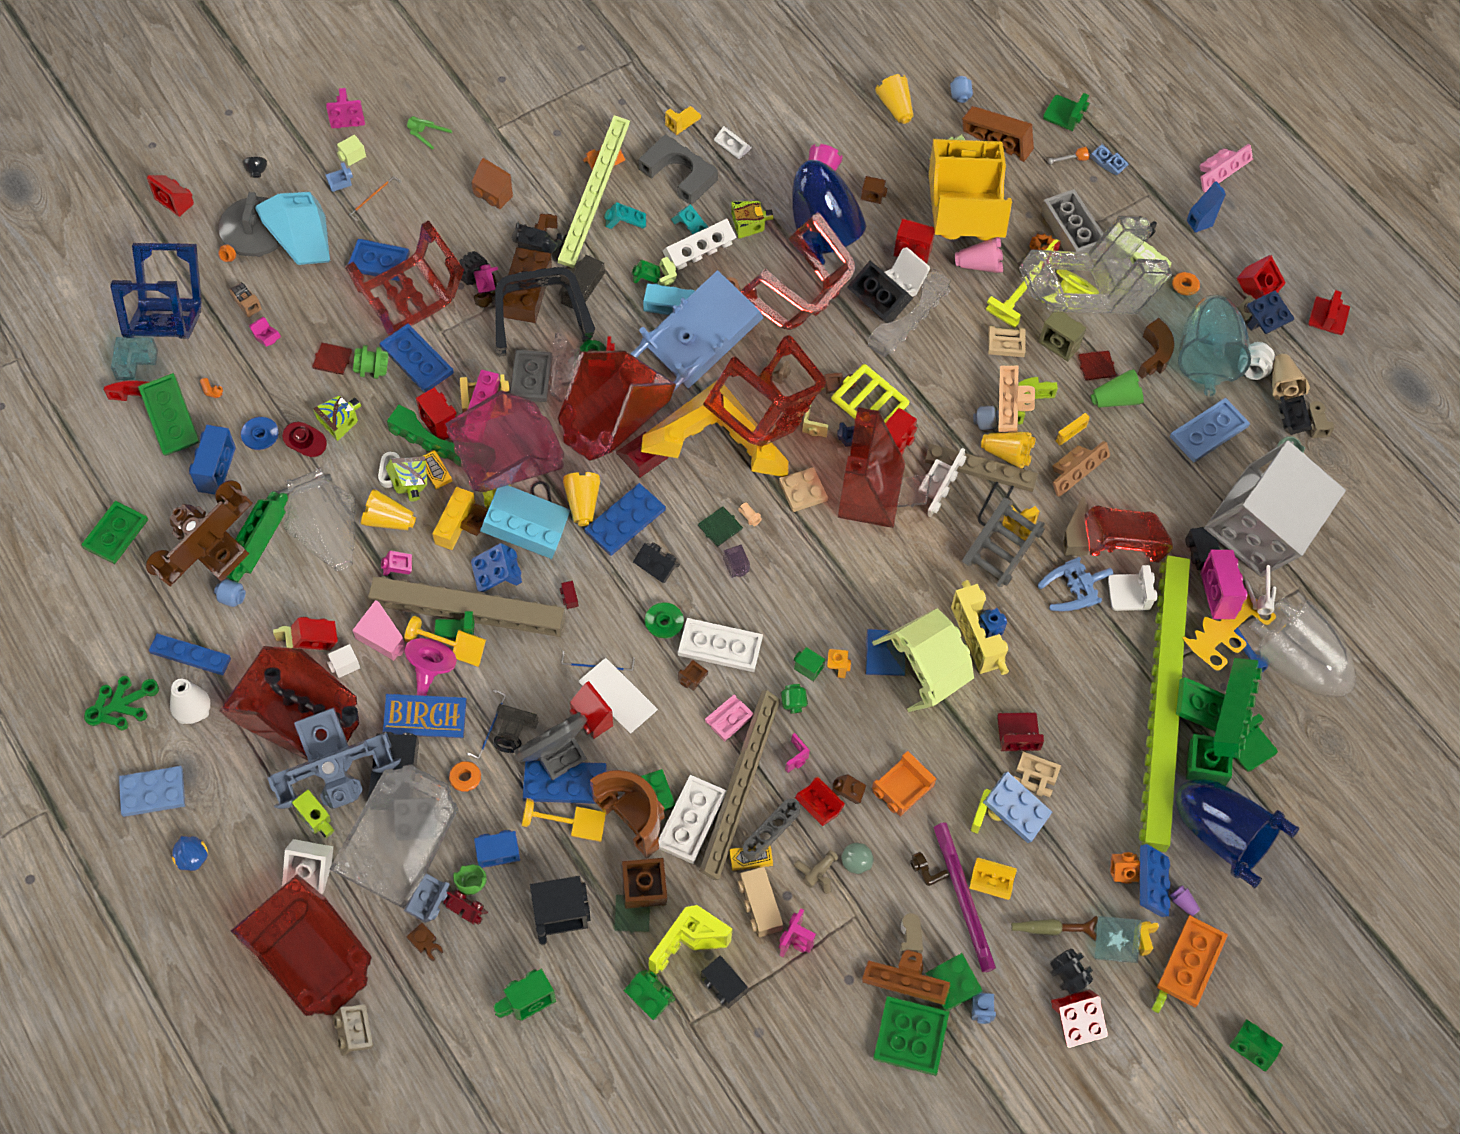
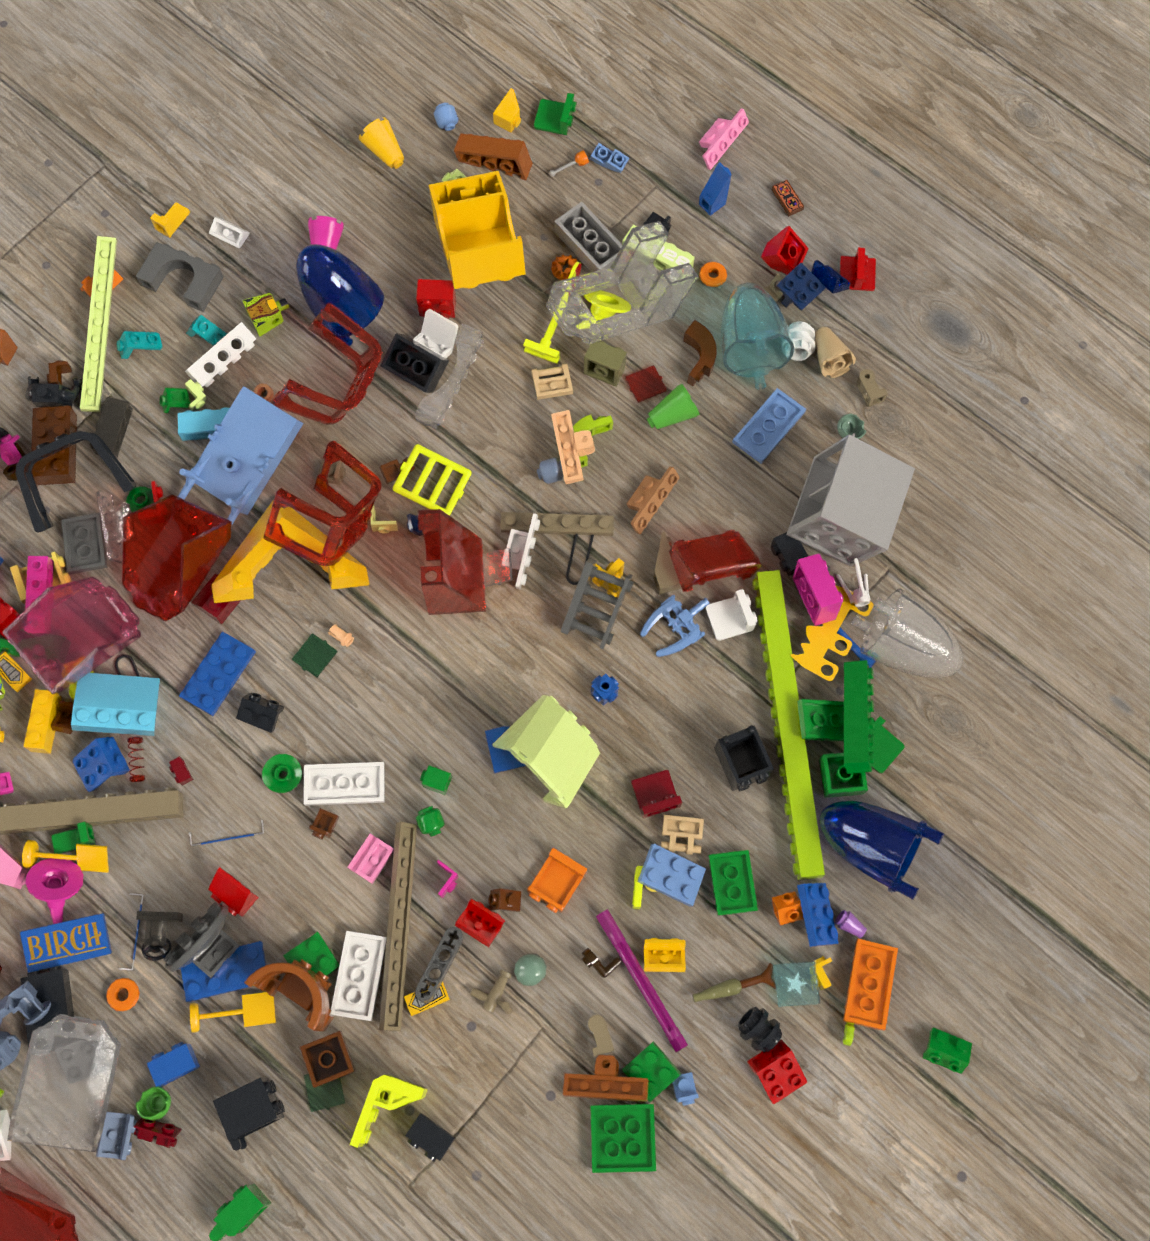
camera: 15 degrees left, 10 degrees up
reddish brown plate [406,923,444,961] -> none
yellow cone [563,472,601,526] -> none
white sticker [578,658,658,734] -> none
green bracket [623,969,676,1020] -> none
clear purple brick [723,544,750,578] -> none
tan brick [738,867,783,938] -> none
dark pink bracket [778,908,816,957] -> none
tan plate [779,467,828,512] -> none
light orange bracket [827,649,851,678] -> none
reddish brown brick [861,176,888,204] -> none
red brick [874,408,917,463] -> none
light yellow brick [951,580,1009,675] -> none
bright pink cone [955,237,1003,273] -> none
yellow cone [981,432,1036,469] -> none
yellow tile [1055,413,1090,446] -> none
black bracket [1278,395,1312,435] -> none
none -> clear red piece [127,736,146,782]
none -> yellow slope [493,88,521,133]
none -> green plate [708,850,758,916]
none -> black container [714,725,774,792]
none -> tile [771,180,804,217]
none -> clear blue bracket [811,260,851,294]

